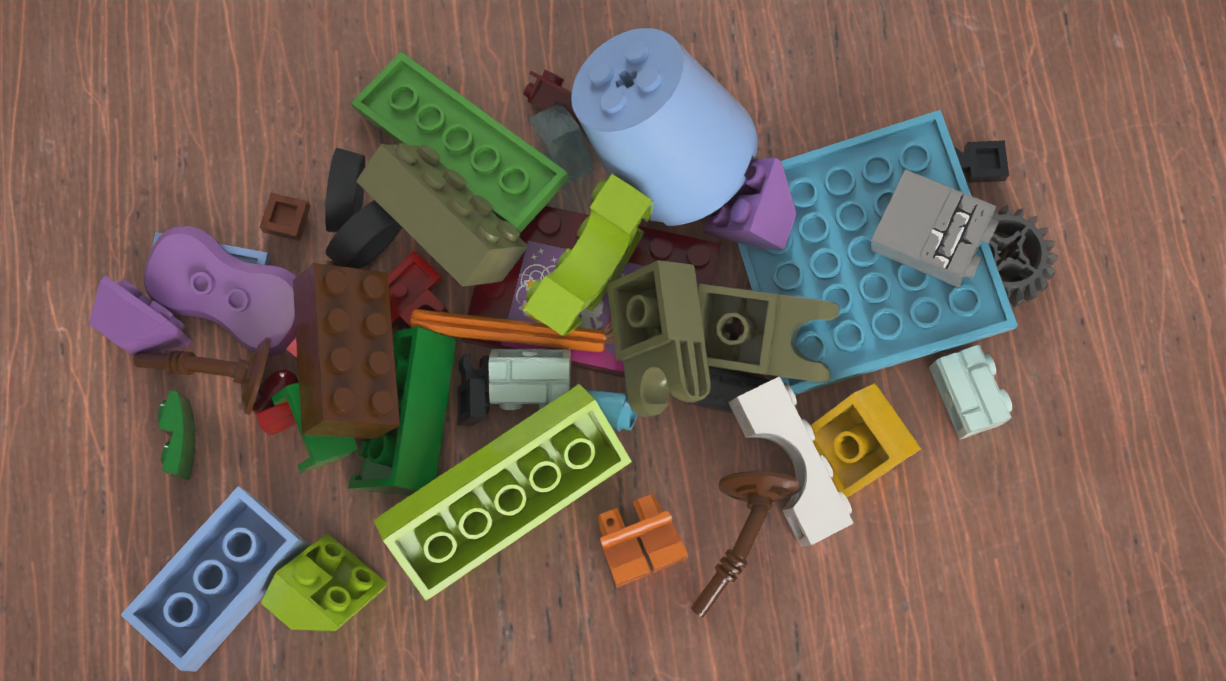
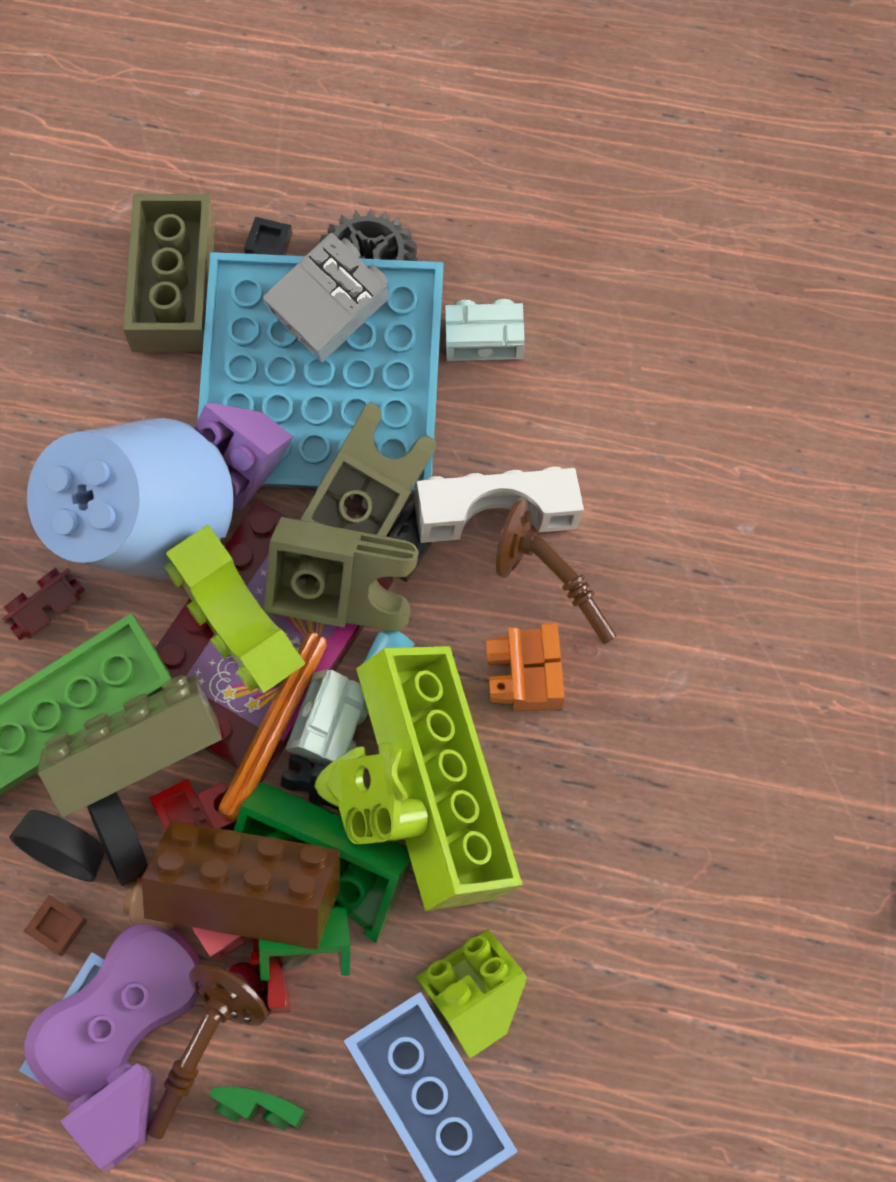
camera: 70 degrees left, 5 degrees down
clear light blue slope [527,103,594,184] -> none
yellow slope [810,383,921,498] -> none
none -> olive brick [123,194,216,352]
none -> lime piece [315,742,428,845]

